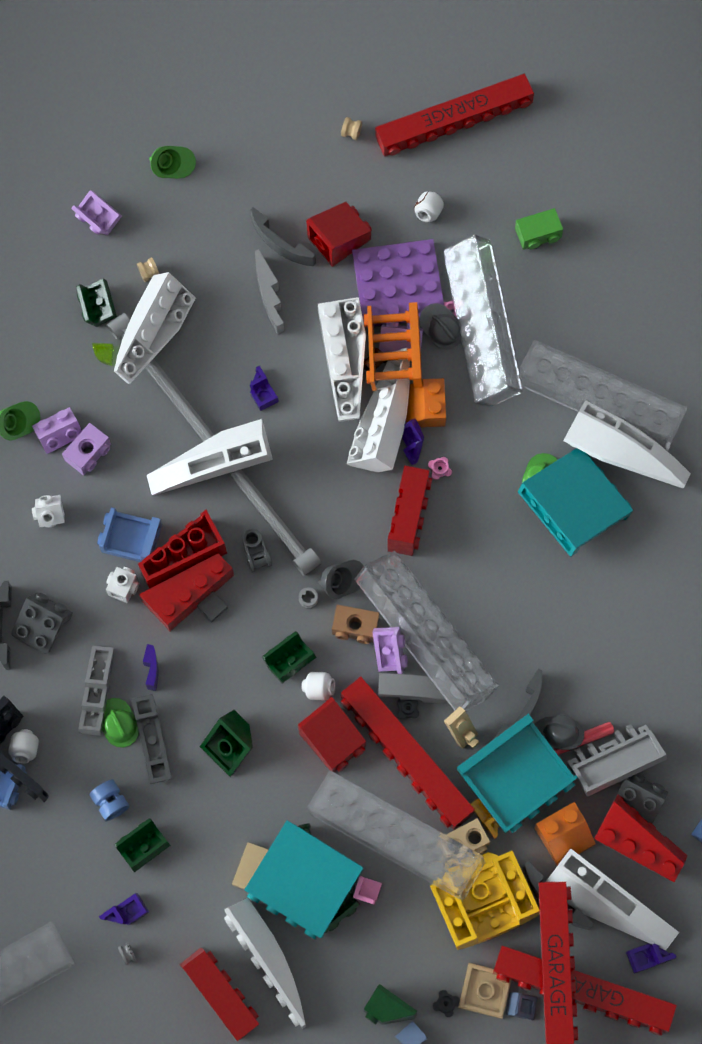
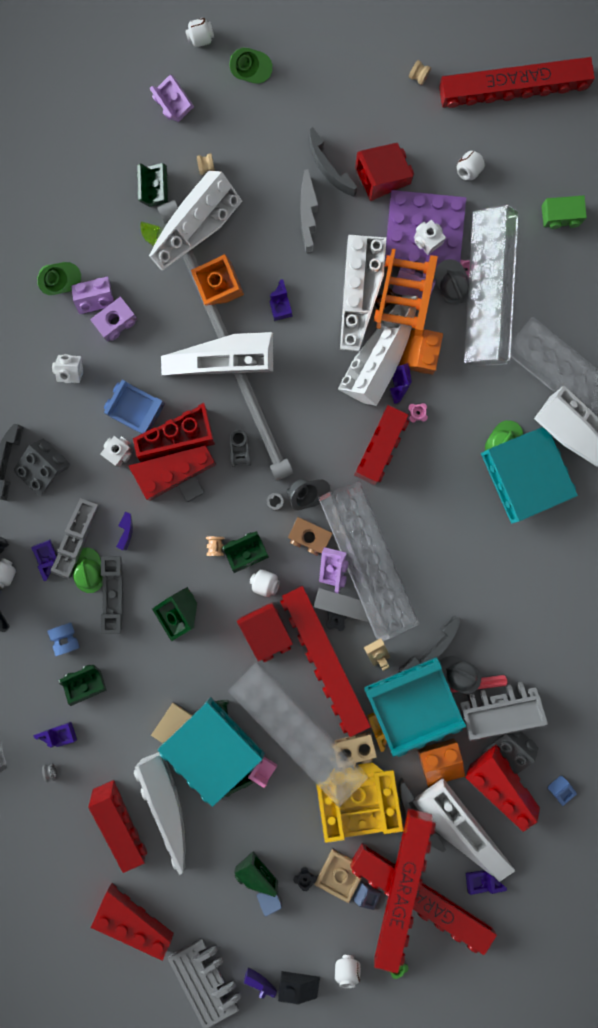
camera: 10 degrees right, 15 degrees up
none -> dark purple slope [31,539,57,581]
none -> white head [185,18,214,47]
none -> orange slope [191,254,244,306]
none -> light nougat bush [206,537,225,556]
none -> white brick [414,220,446,255]

